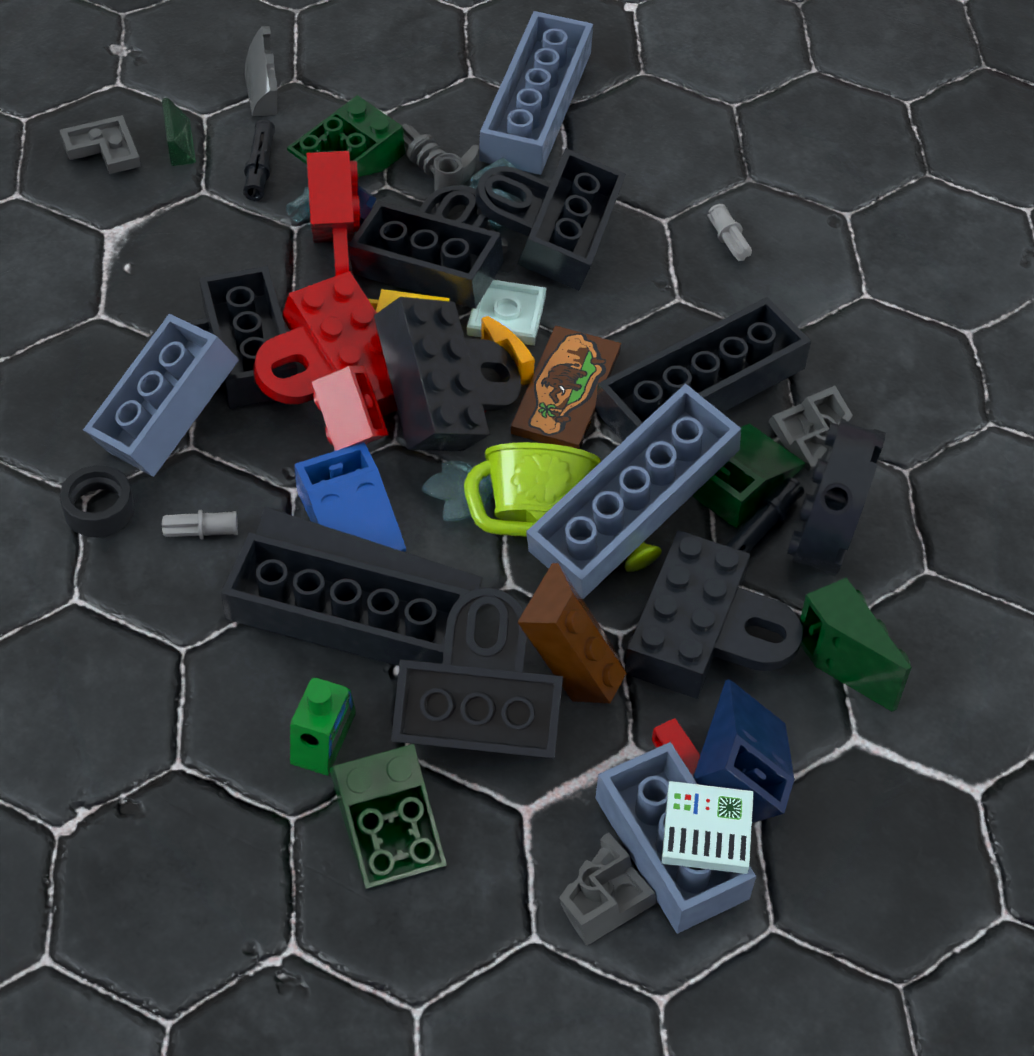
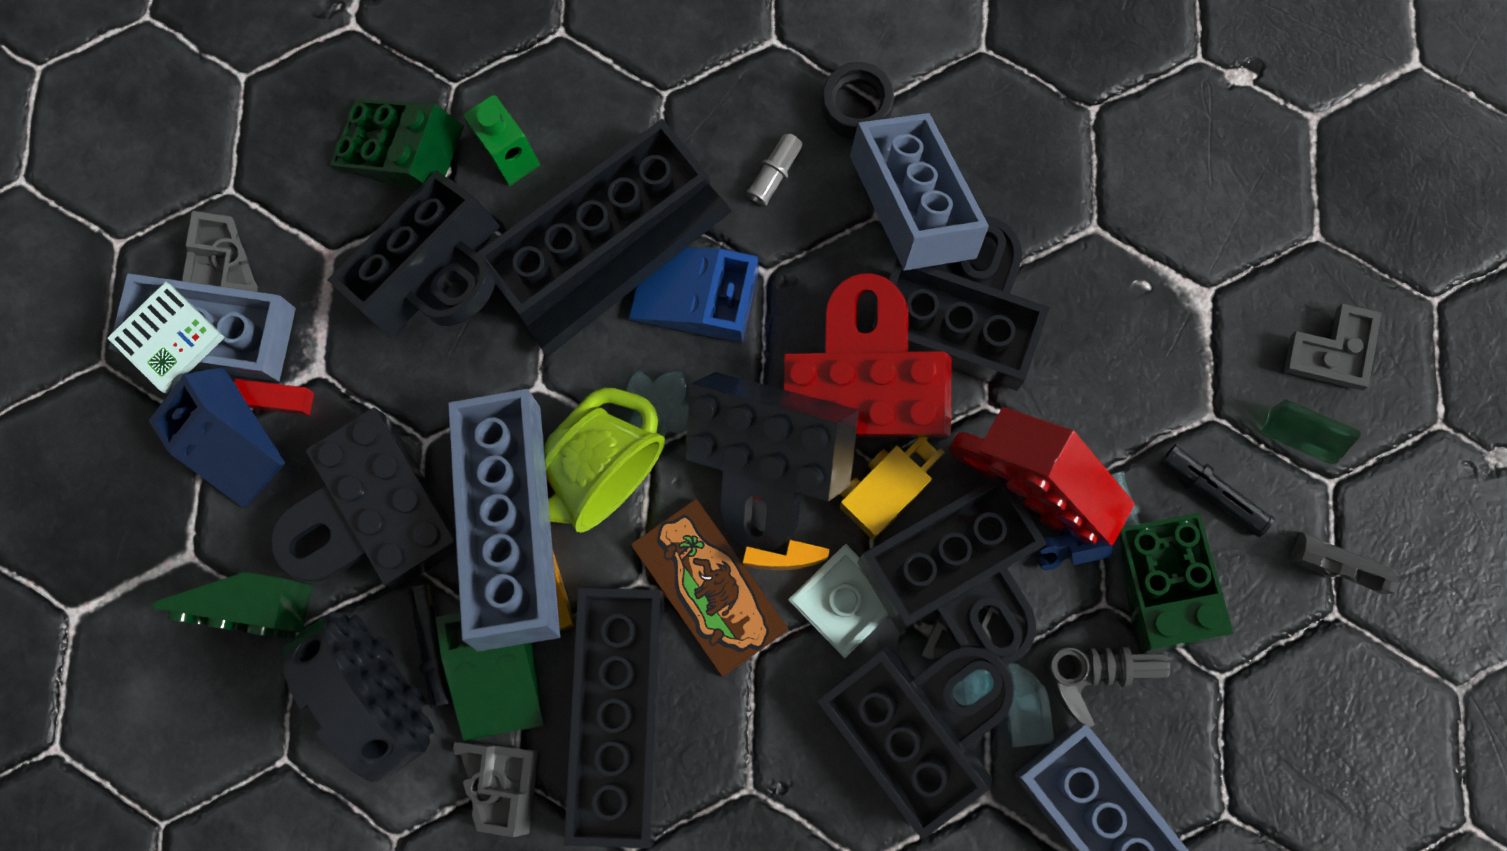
camera: 135 degrees right, 25 degrees up
brick [312,366,389,451] -> none
reddish brown slope [518,563,626,703] -> none

